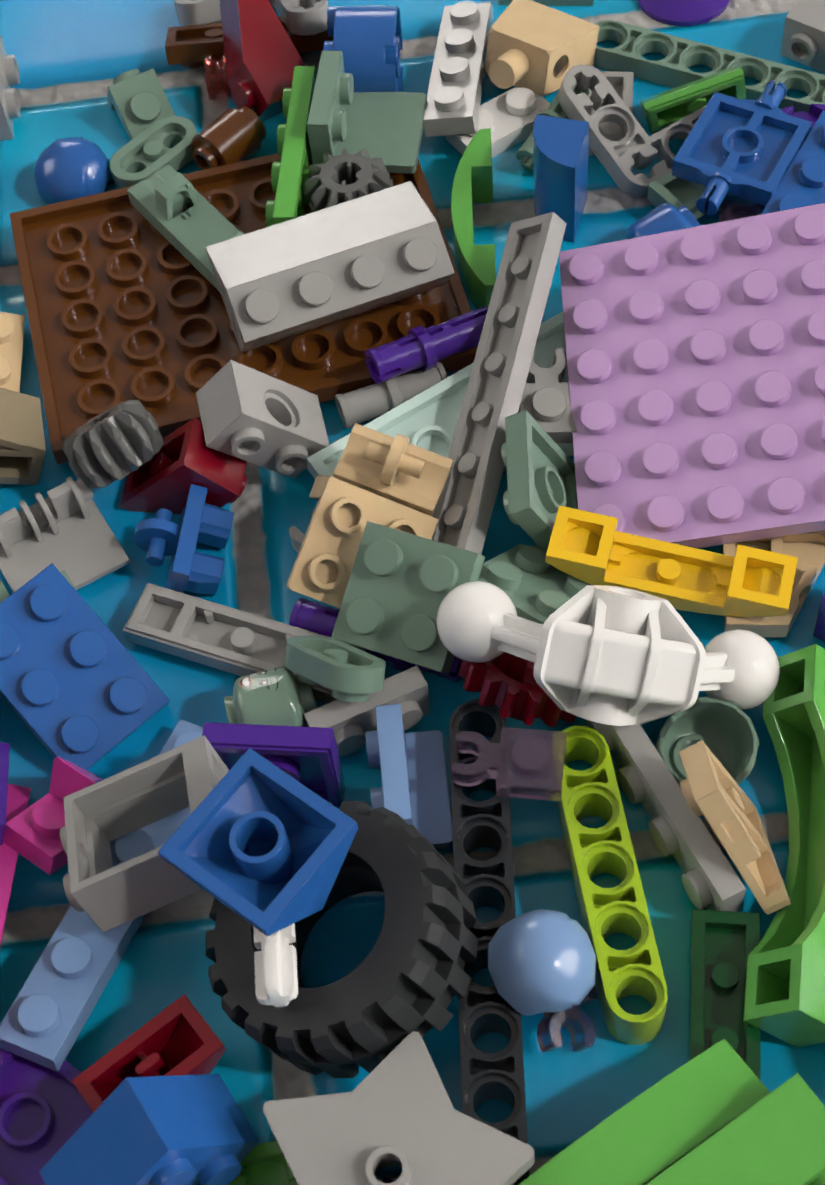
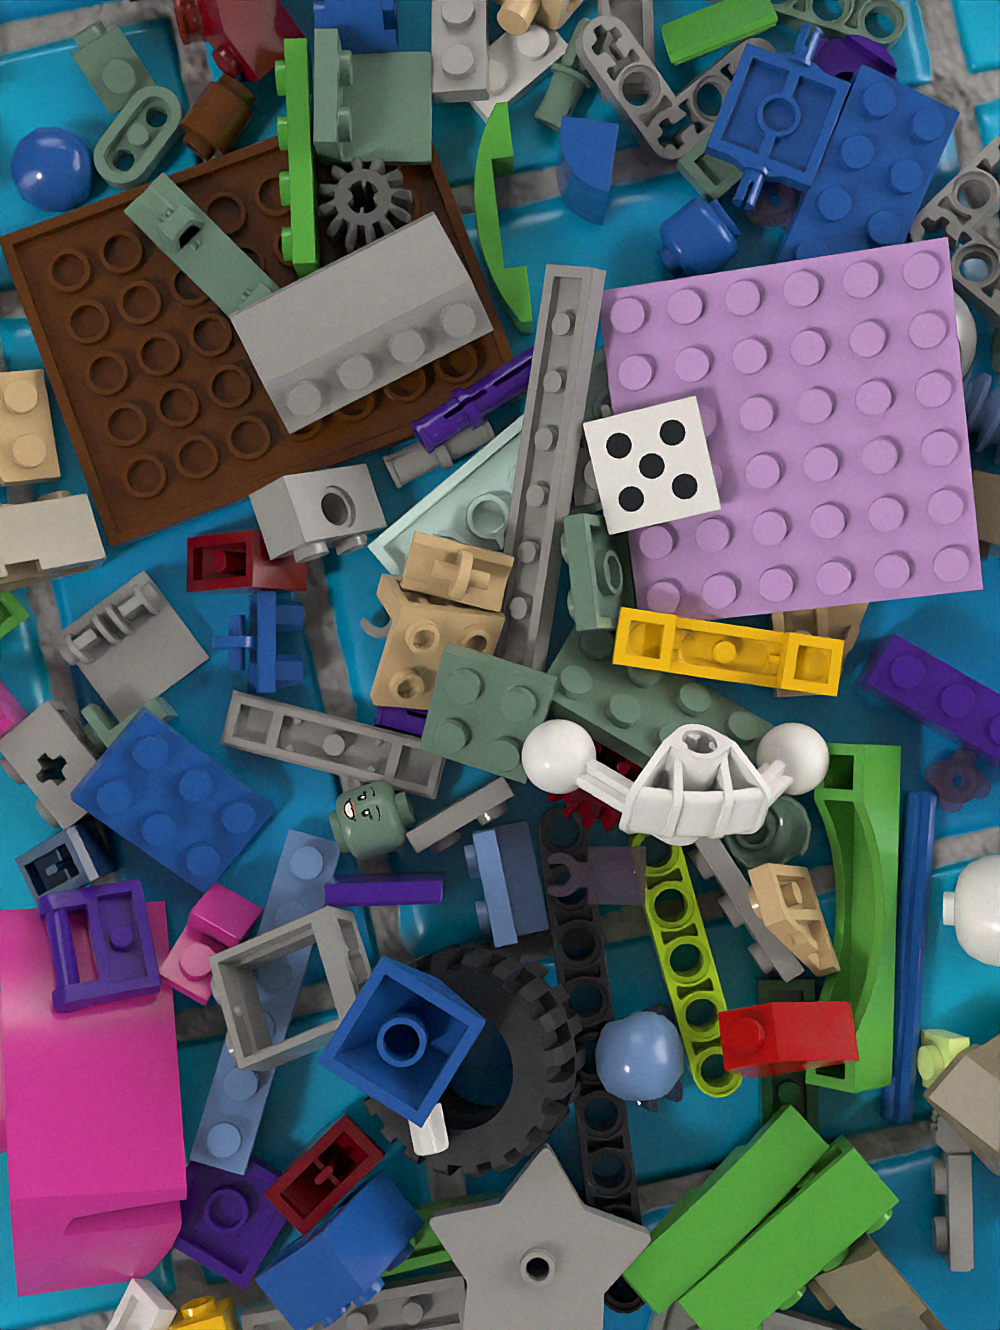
camera: 10 degrees left, 30 degrees up
dark grey gear [63,400,163,488] -> none
sand green plate [284,636,386,702] -> none
none -> white tile [583,396,721,535]
none -> red slope [718,1001,860,1079]

